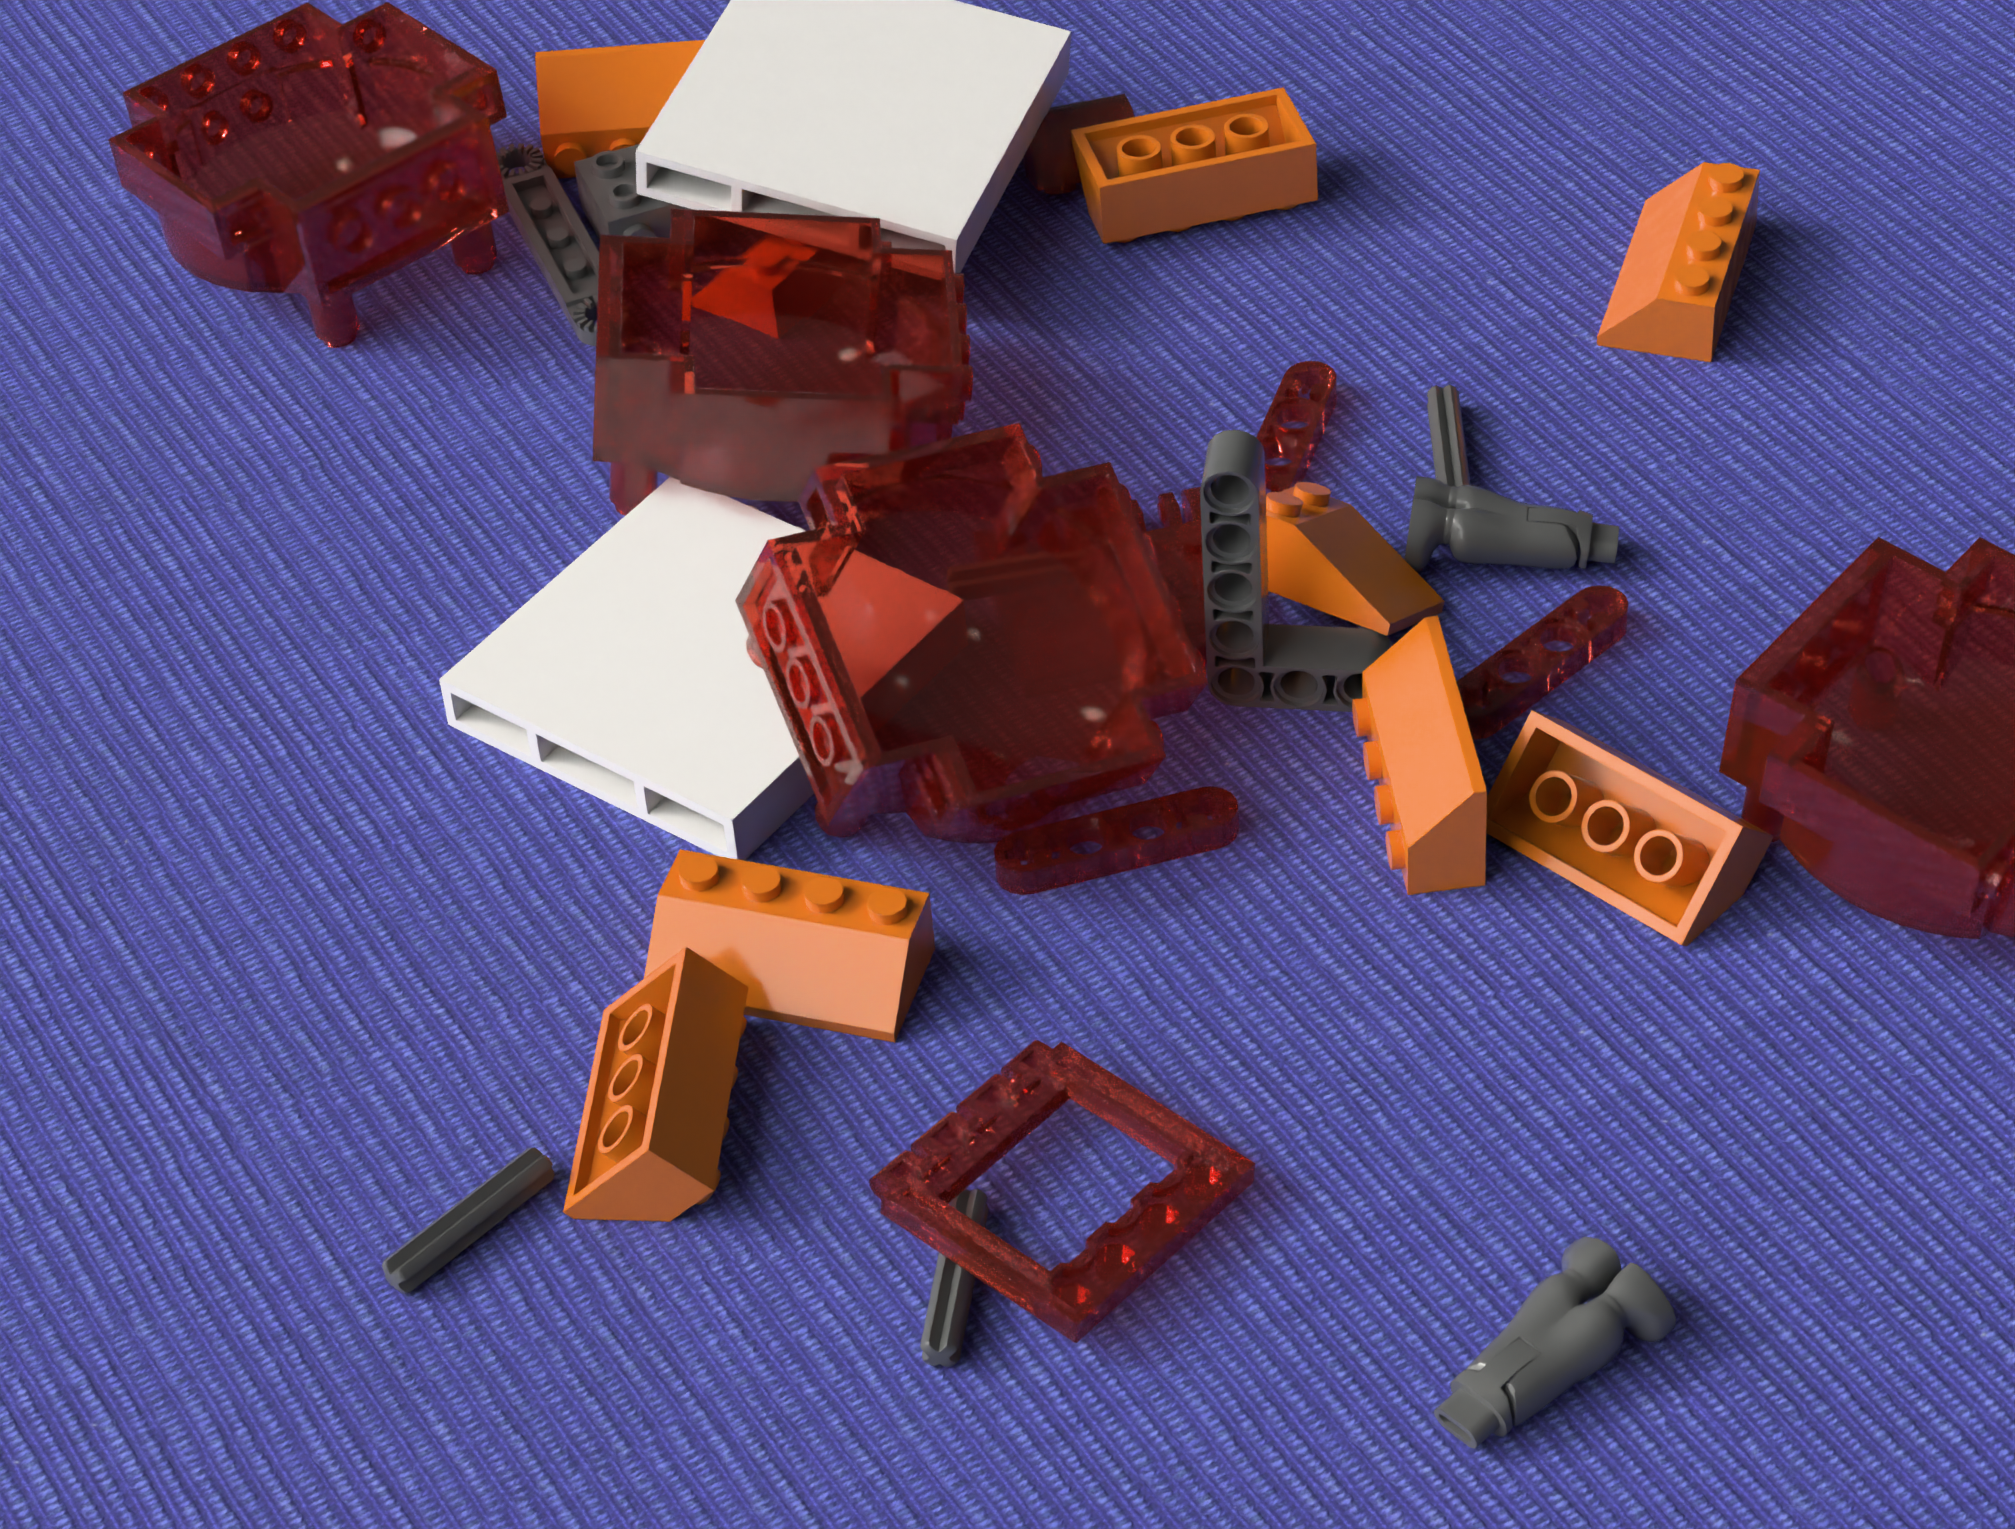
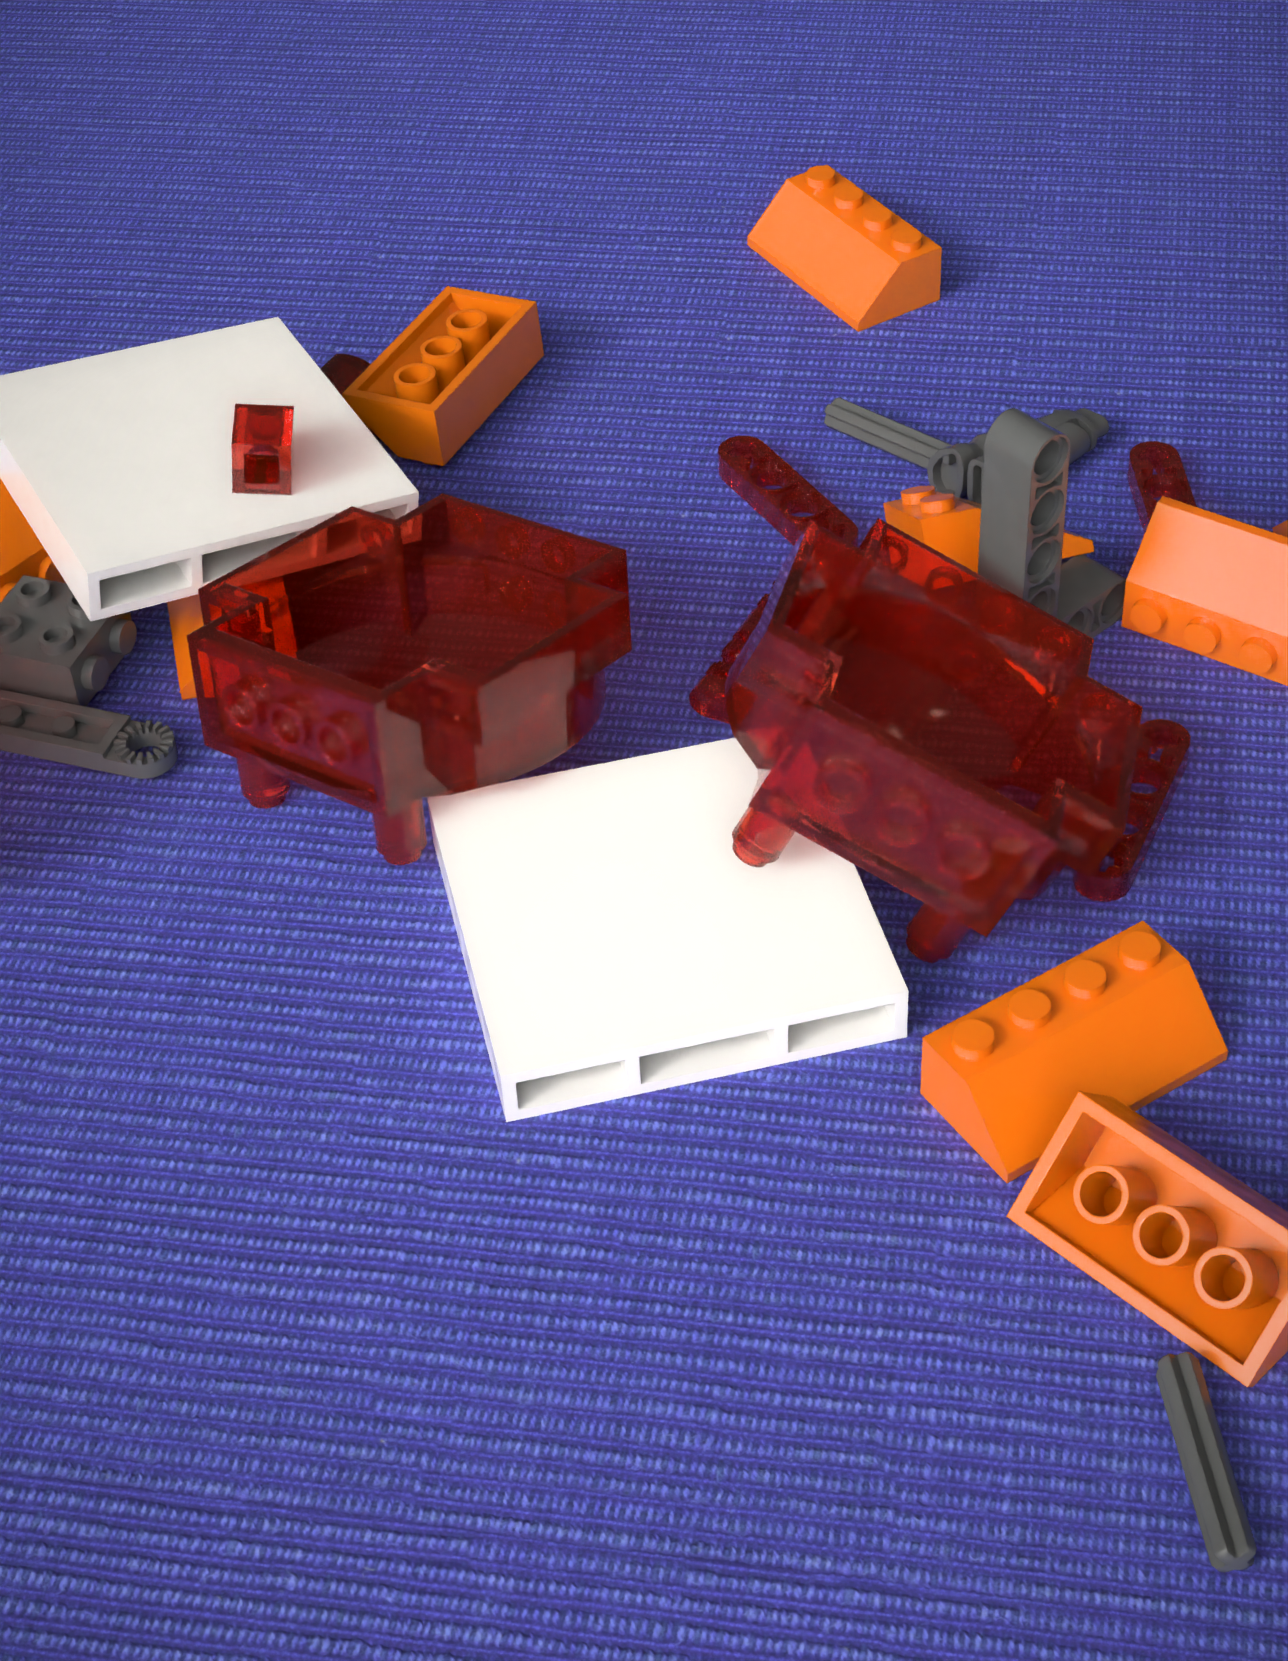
camera: 50 degrees left, 0 degrees up
none -> clear red brick [231,404,294,495]

